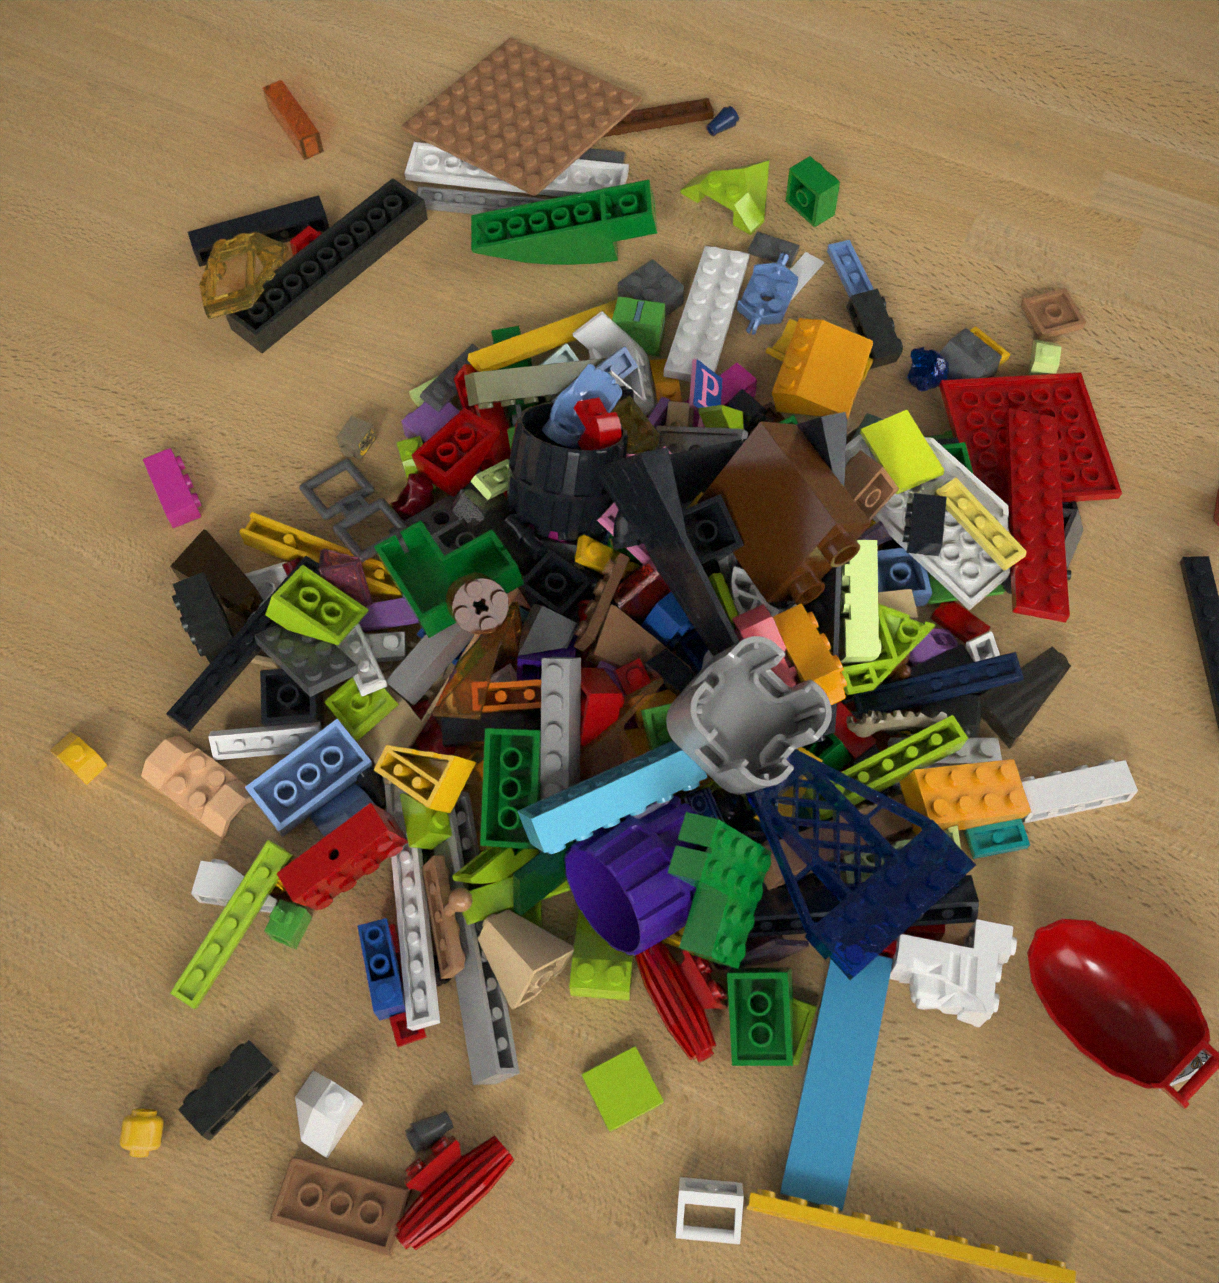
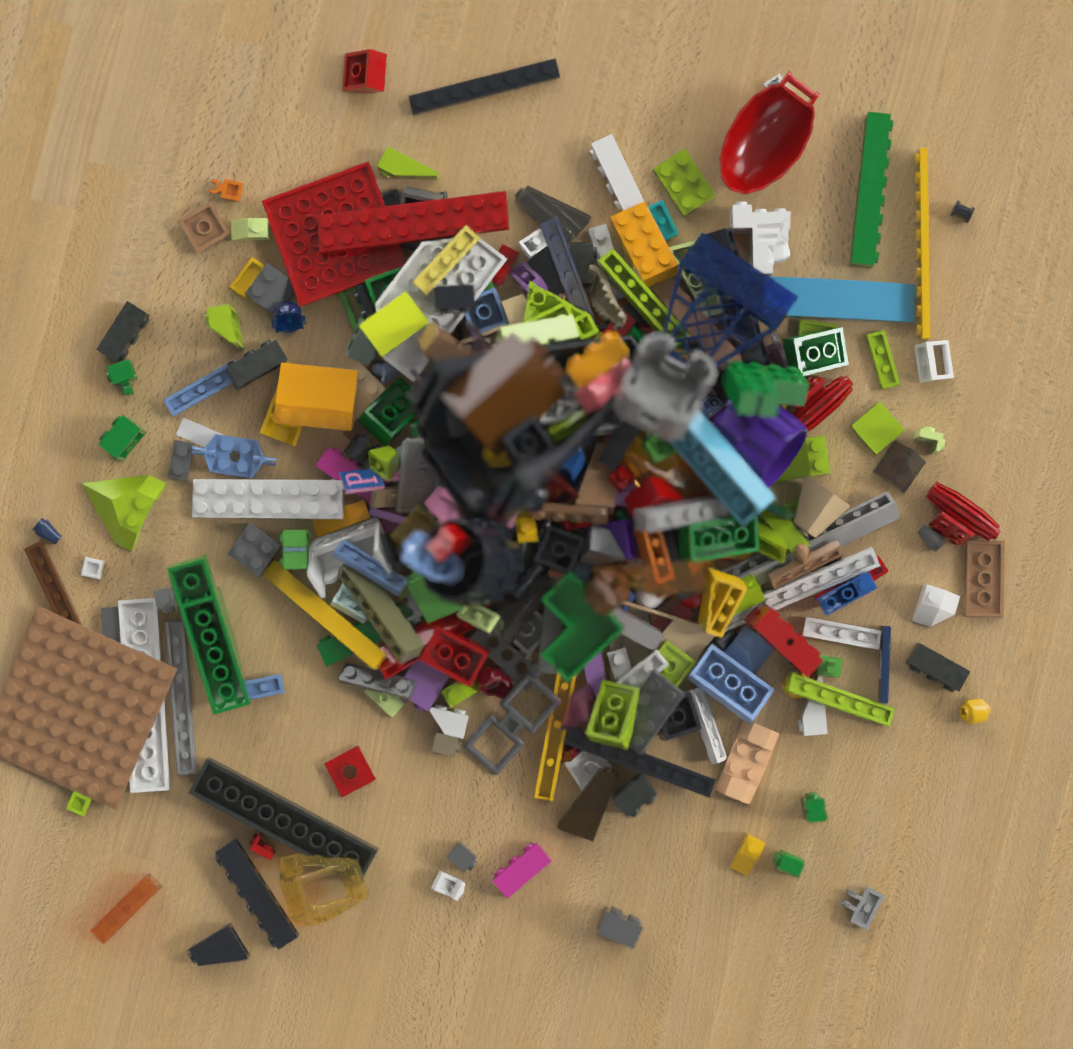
camera: 105 degrees left, 25 degrees up
none -> lime plate [66,791,92,817]
none -> white tile [81,557,105,580]
none -> pearl dark grey brick [96,301,150,363]
none -> green brick [106,359,138,396]
none -> black slope [189,923,251,966]
none -> lime slope [204,304,244,350]
none -> orange plate [208,179,244,203]
none -> medium blue plate [246,674,285,700]
none -> red piece [324,745,376,797]
none -> lime slope [377,146,439,180]
none -> white slope [430,704,469,739]
none -> white bracket [431,871,465,901]
none -> dark grey brick [447,841,478,872]
none -> dark grey brick [597,906,643,949]
none -> lime plate [653,148,716,217]
none -> green brick [772,850,805,879]
none -> green brick [801,792,828,823]
none -> white plate [802,617,882,650]
none -> green brick [849,111,893,268]
none -> lime tile [865,330,900,390]
none -> clear smoke slope [873,441,926,494]
none -> dark blue tile [878,626,891,703]
none -> yellowish green bracket [913,426,945,455]

